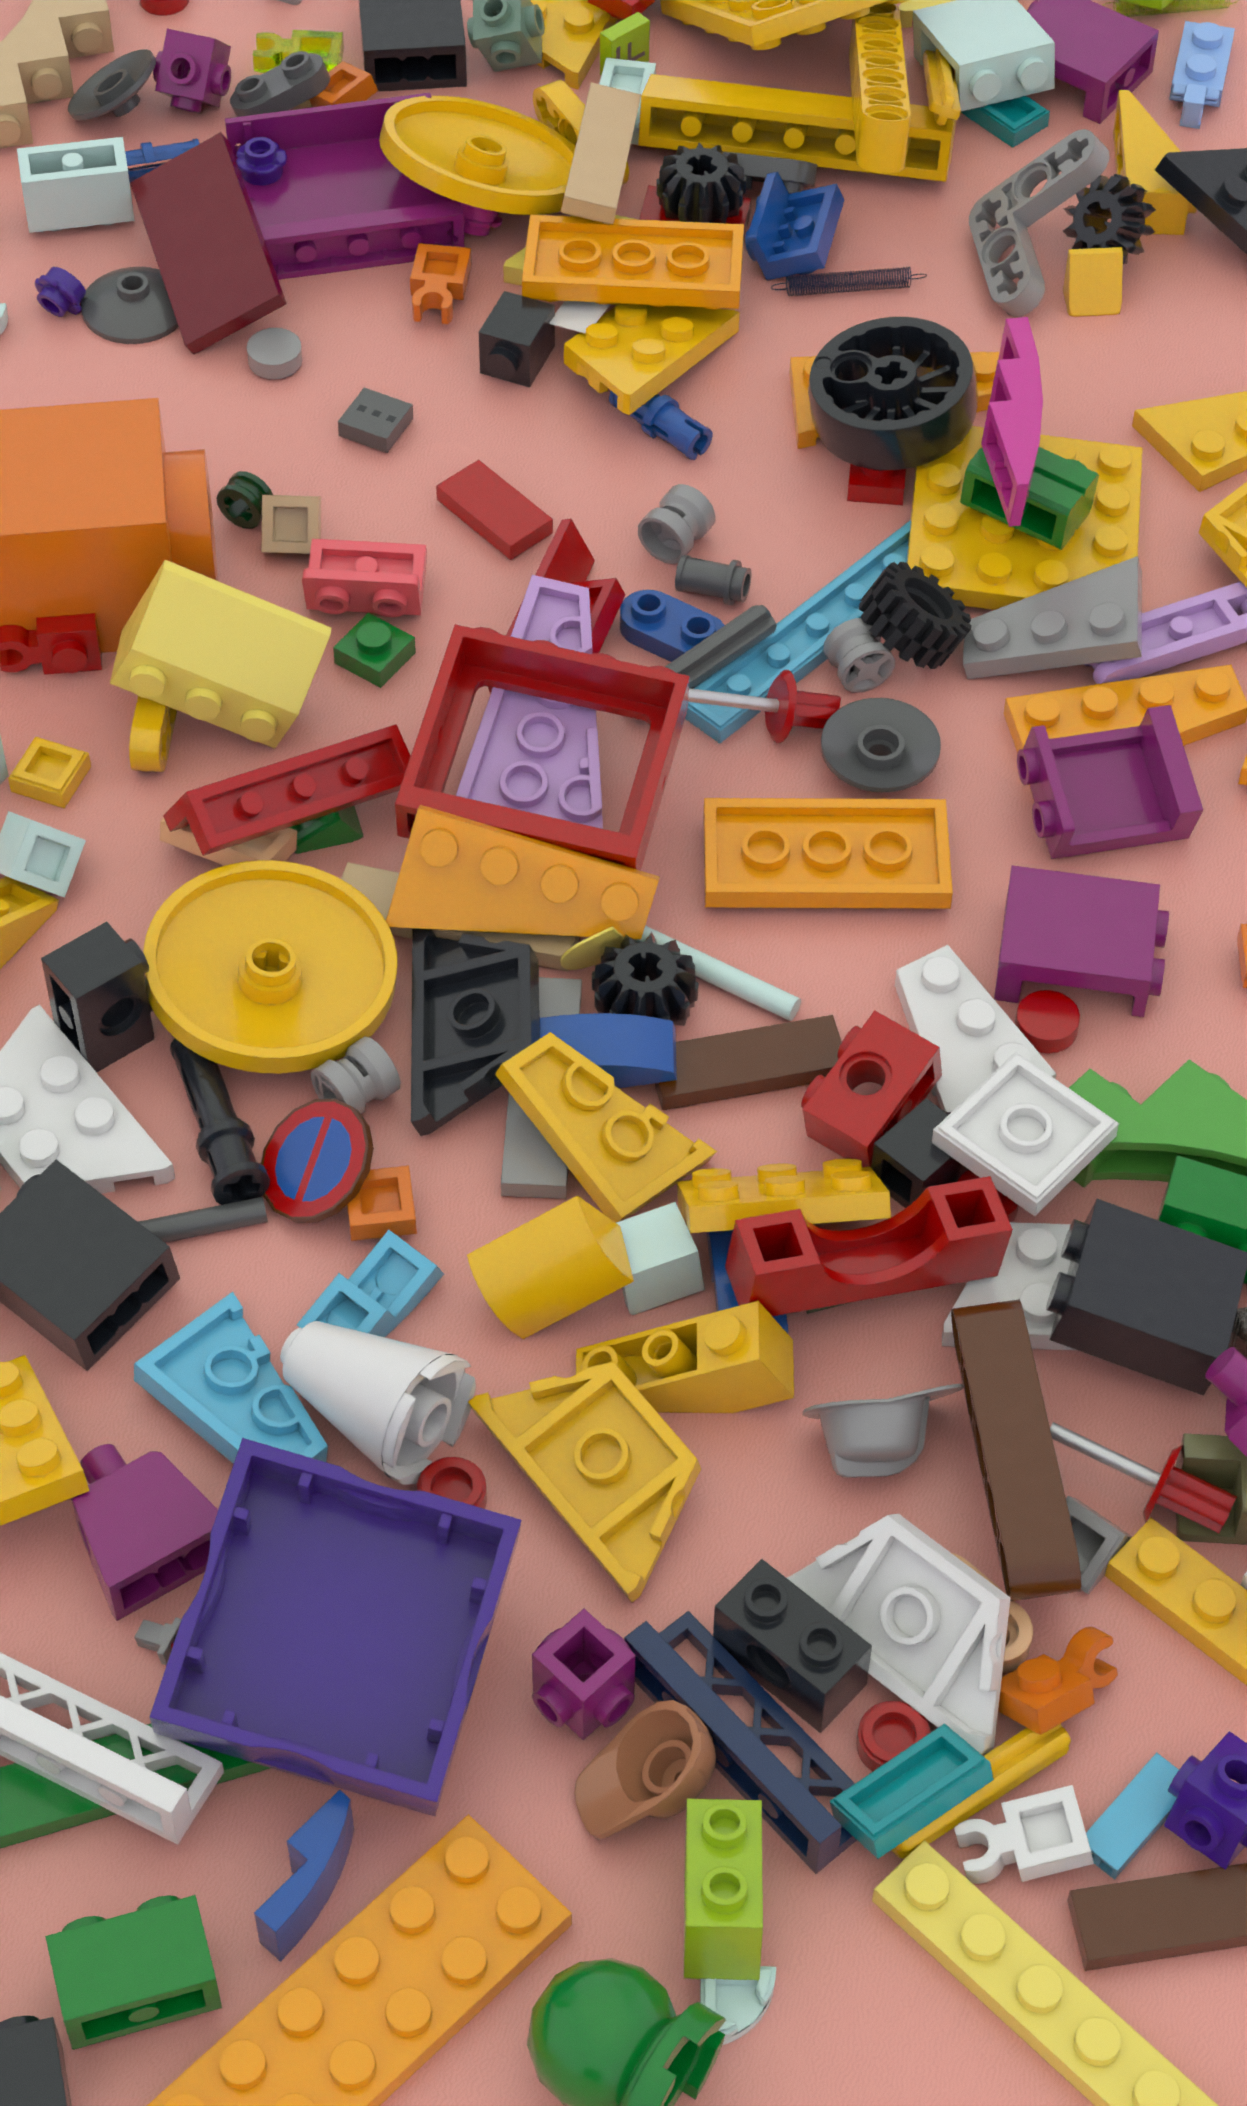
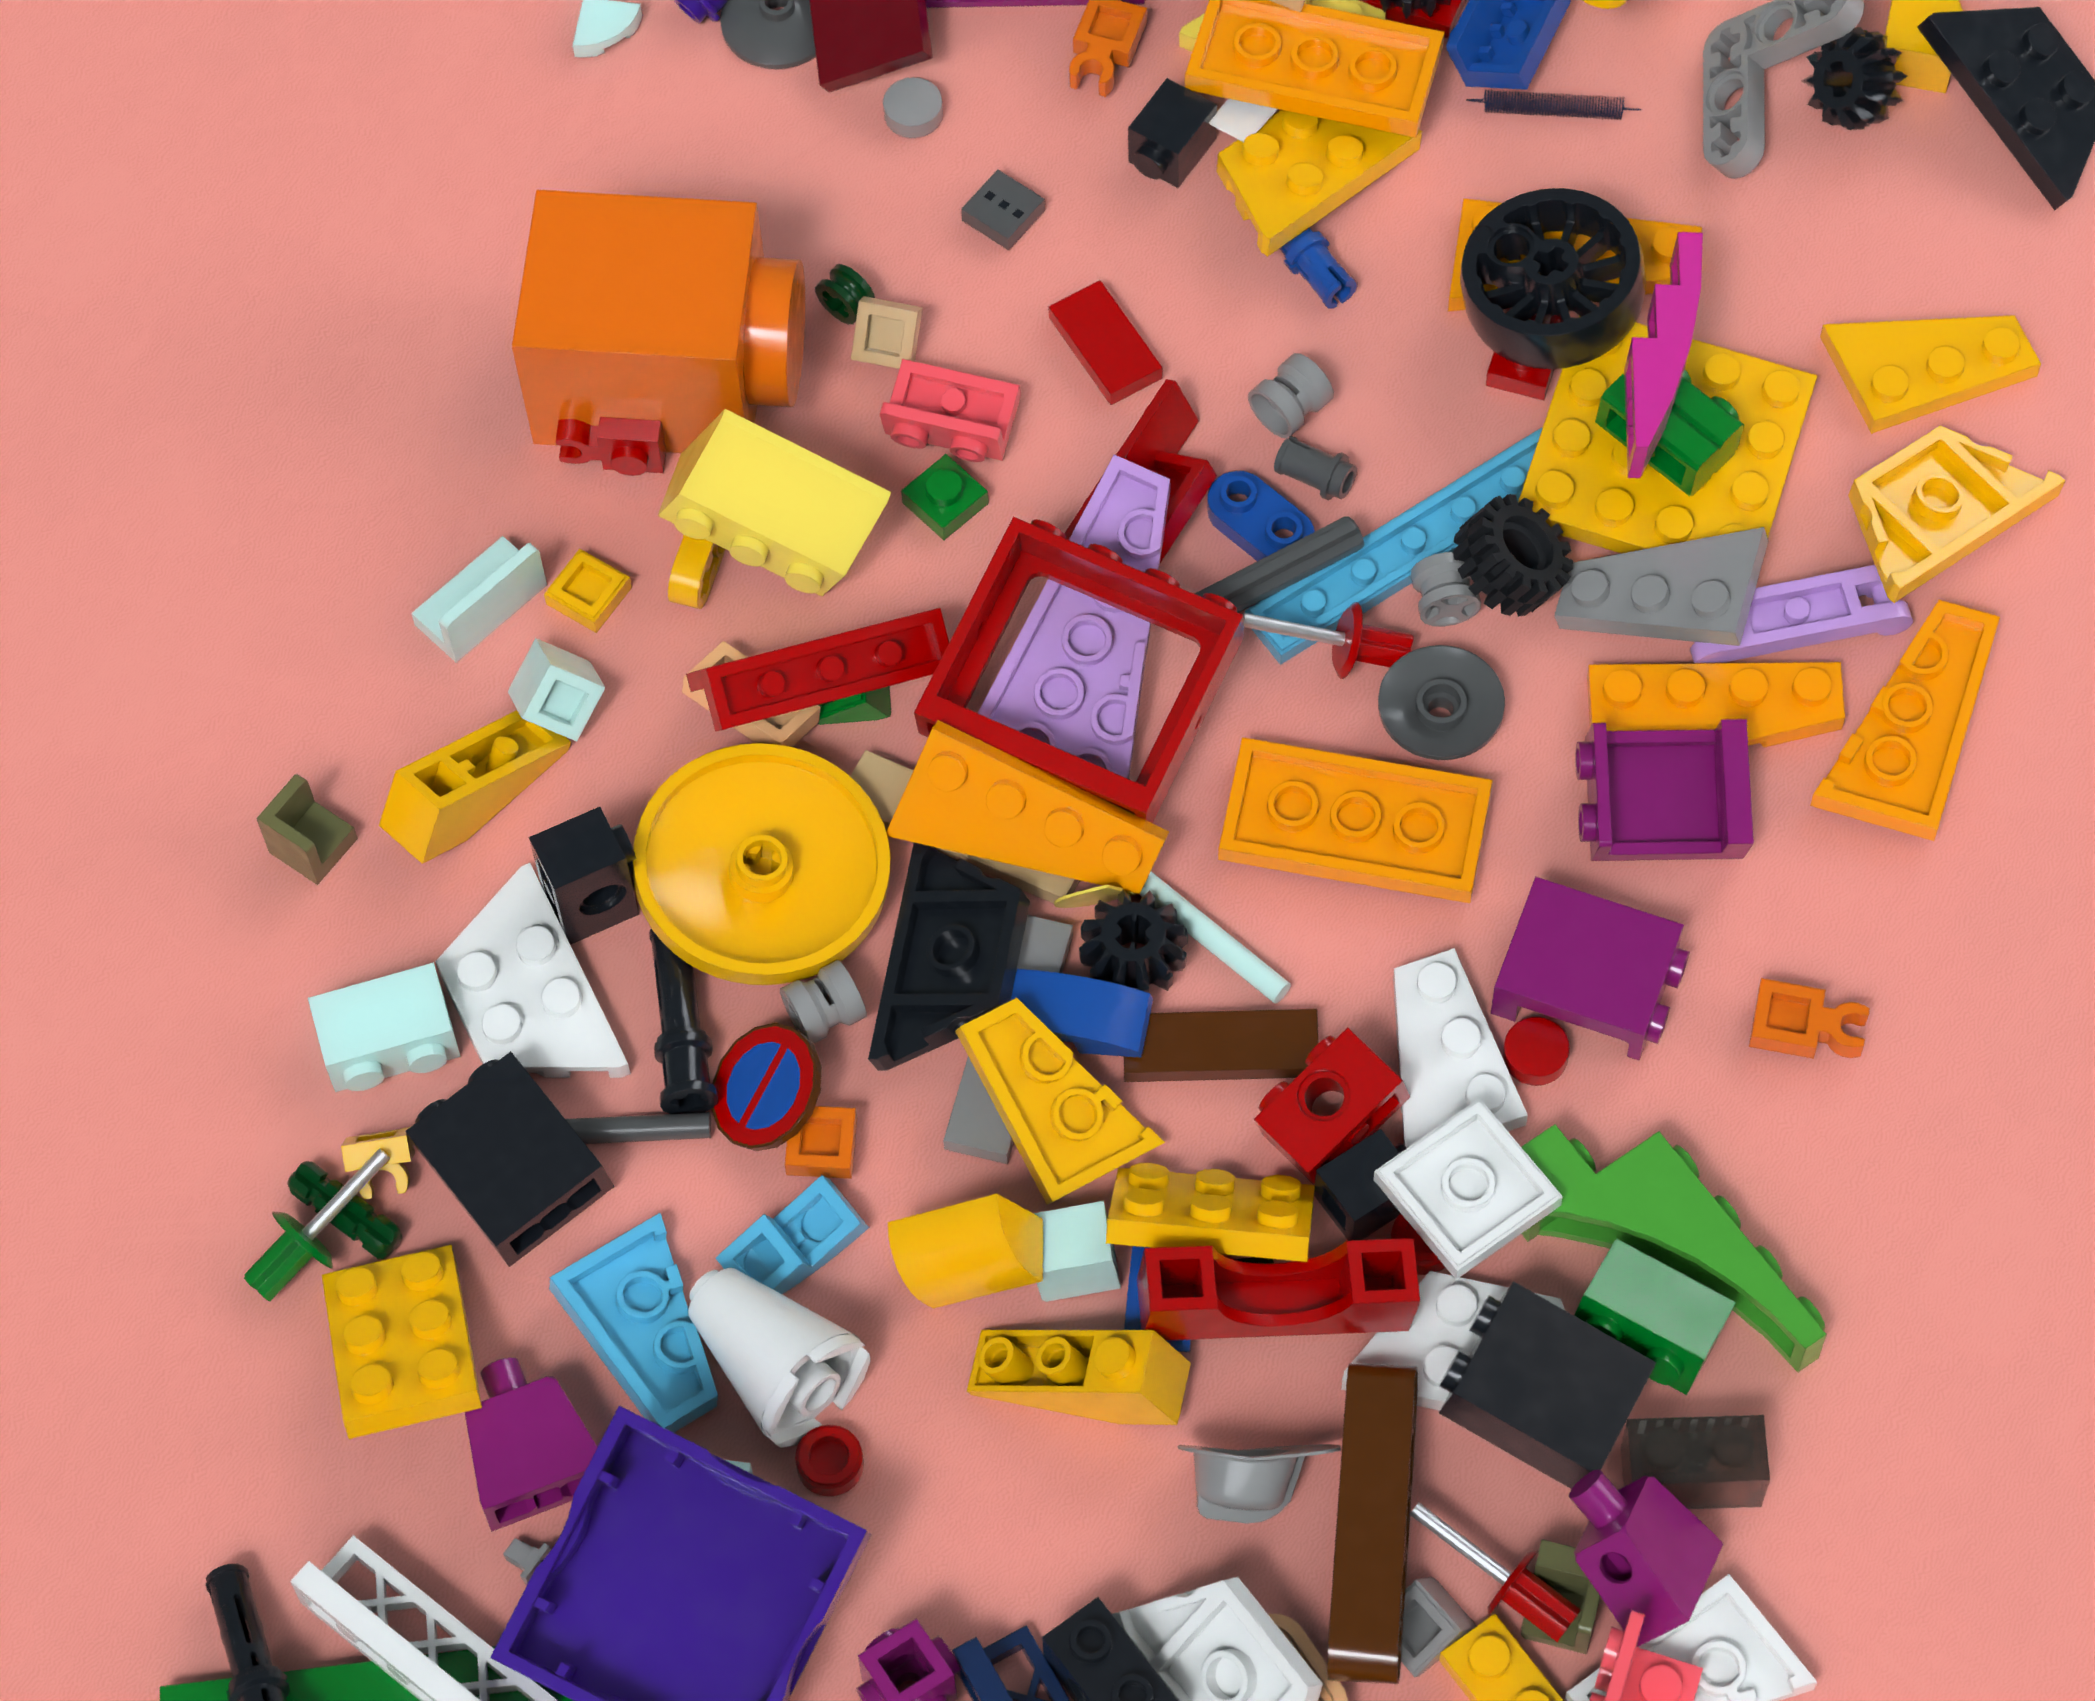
camera: 15 degrees right, 10 degrees up
yellow wing [468,1361,701,1602] -> none
yellow slope [1063,247,1123,317] -> none

